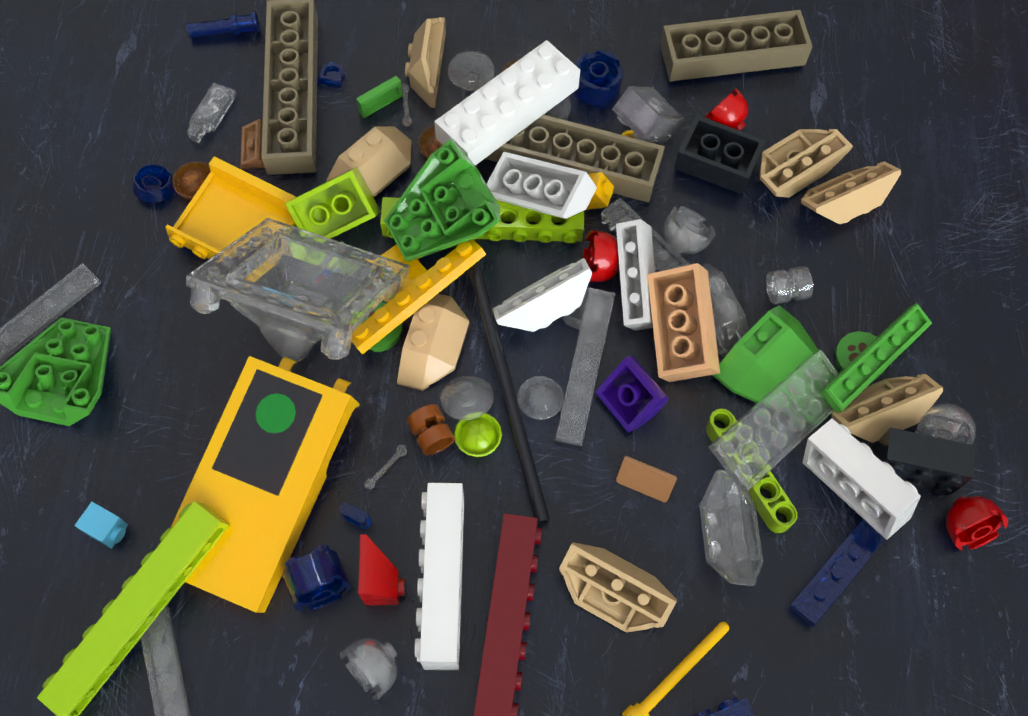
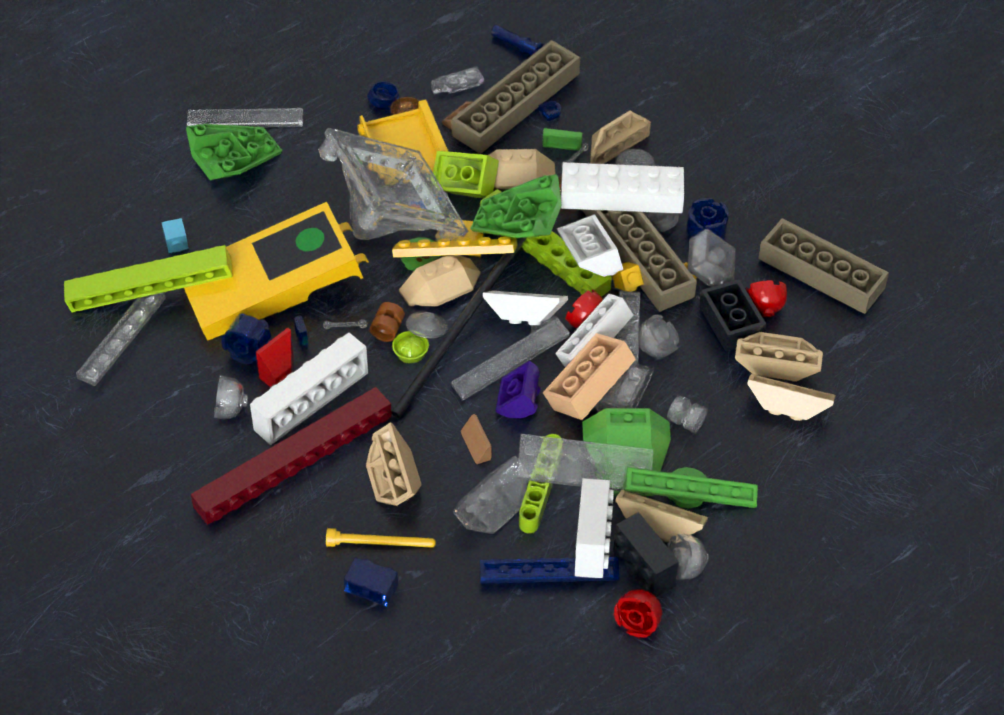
camera: 45 degrees right, 15 degrees down
clear hat [517,376,564,420] -> none

